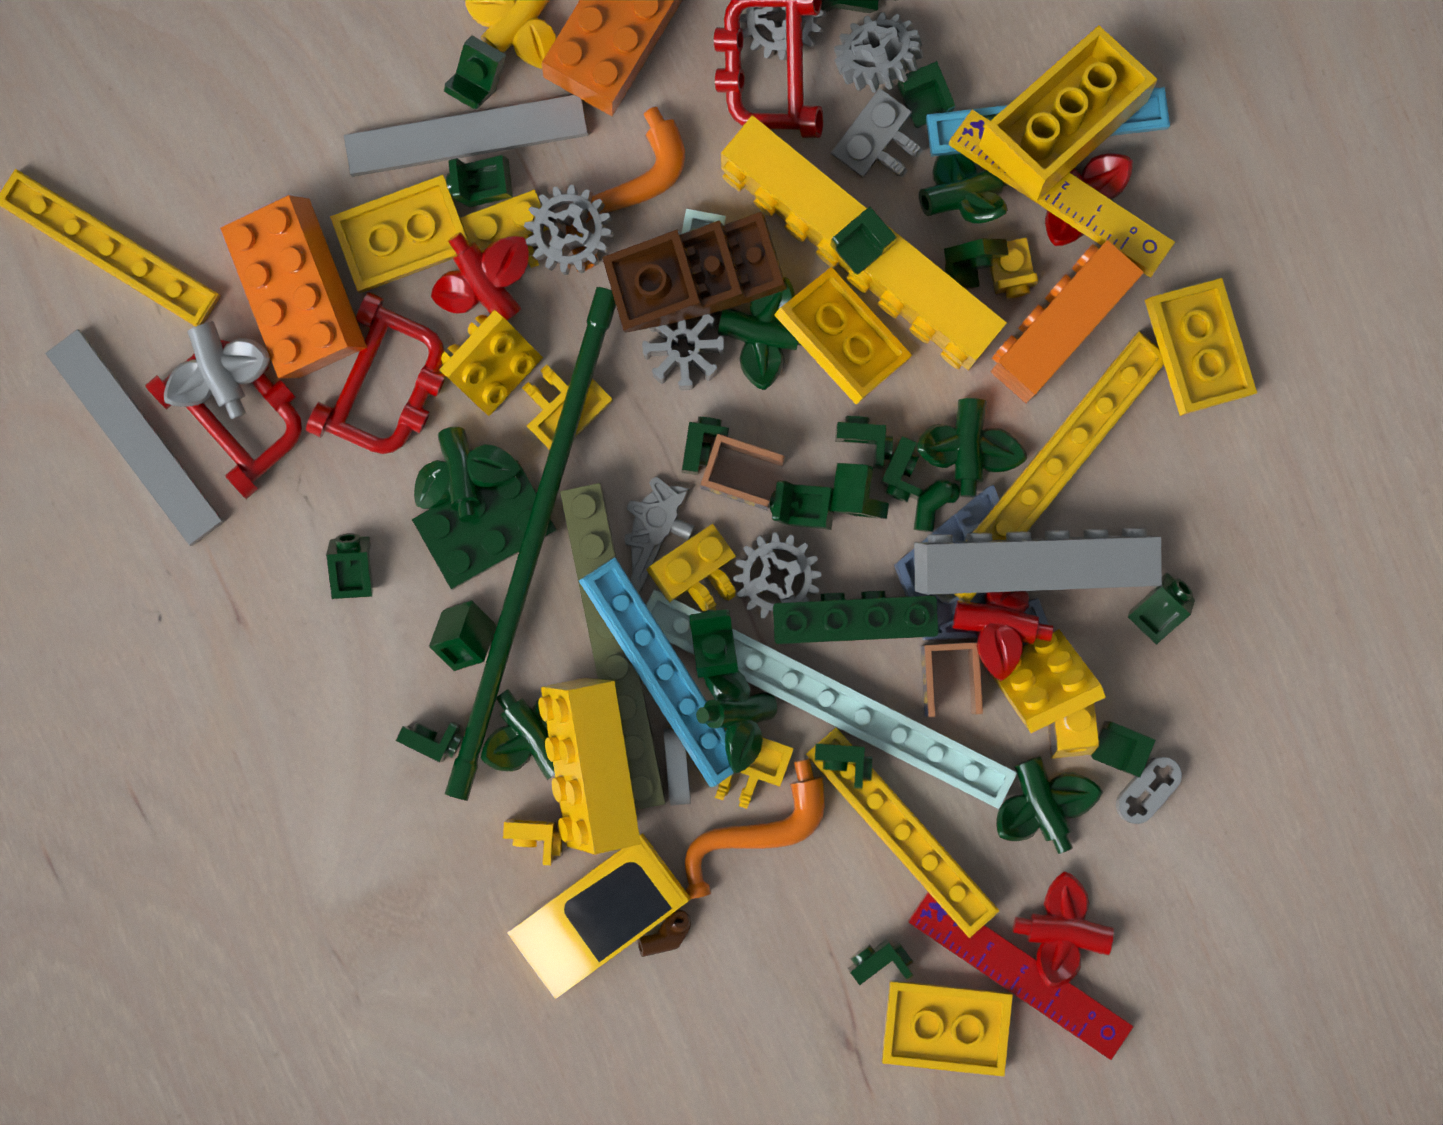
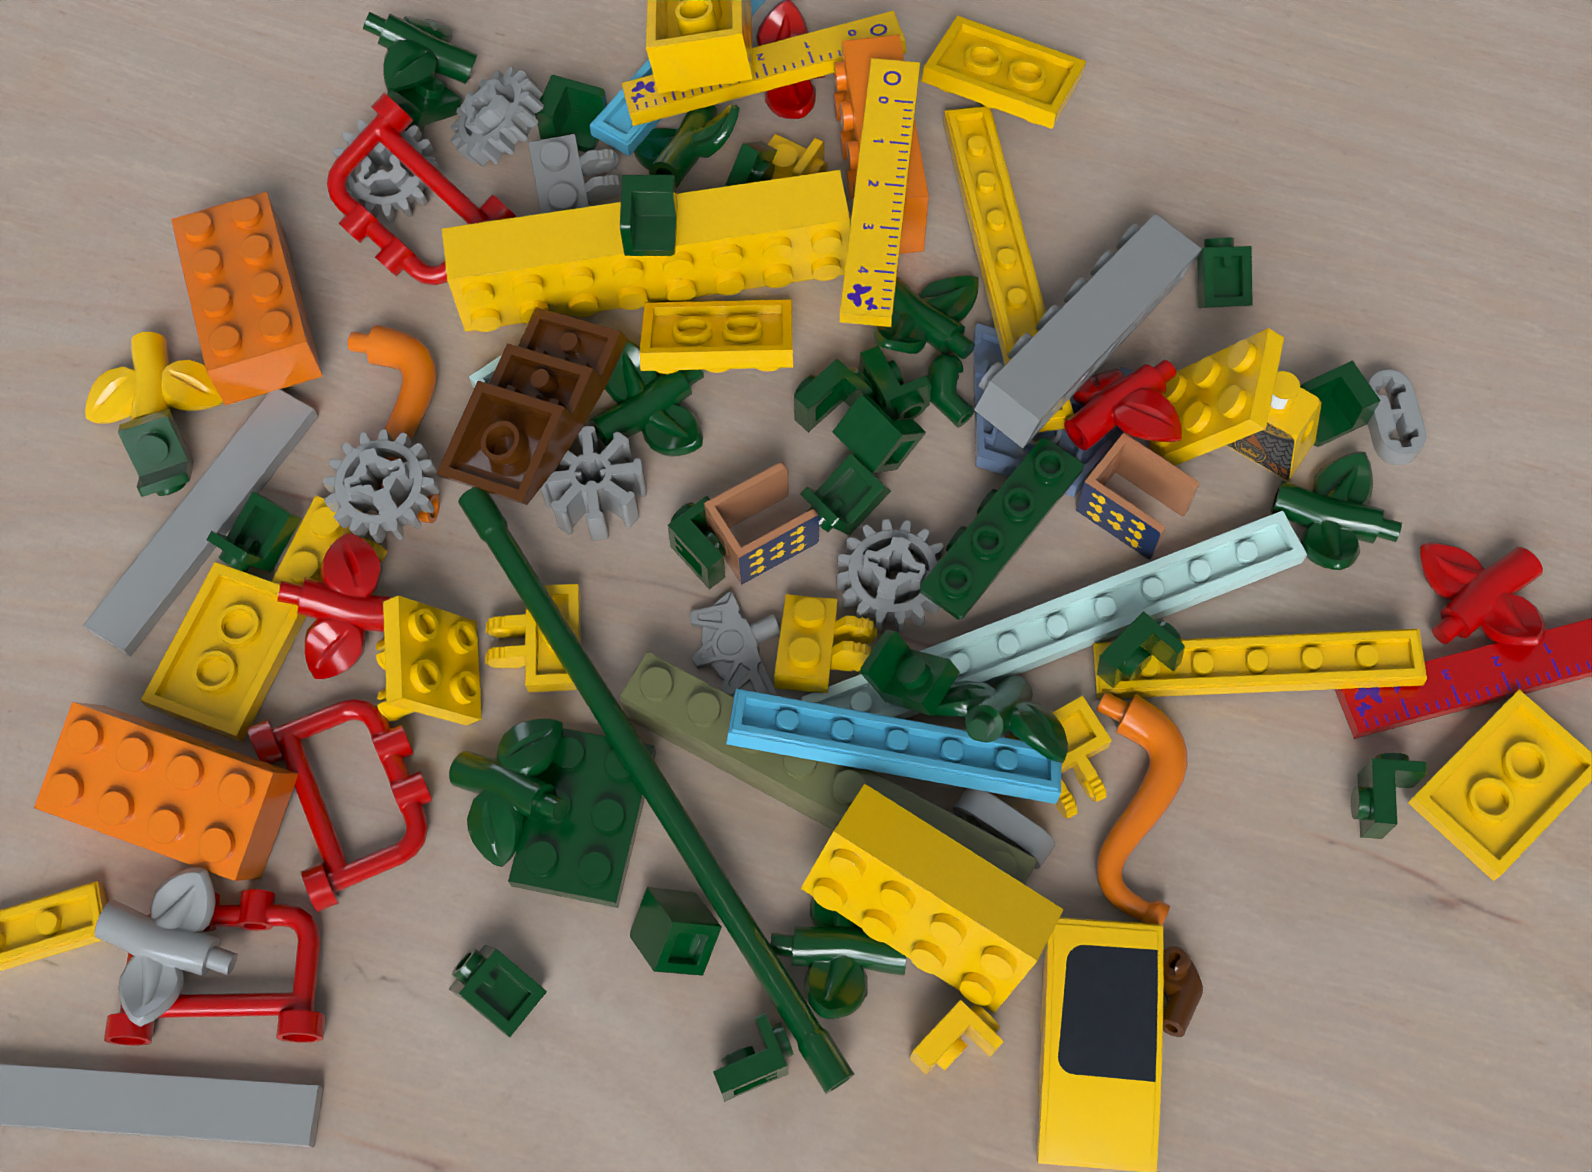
camera: 50 degrees left, 20 degrees down
none -> yellow tile [839,58,920,327]

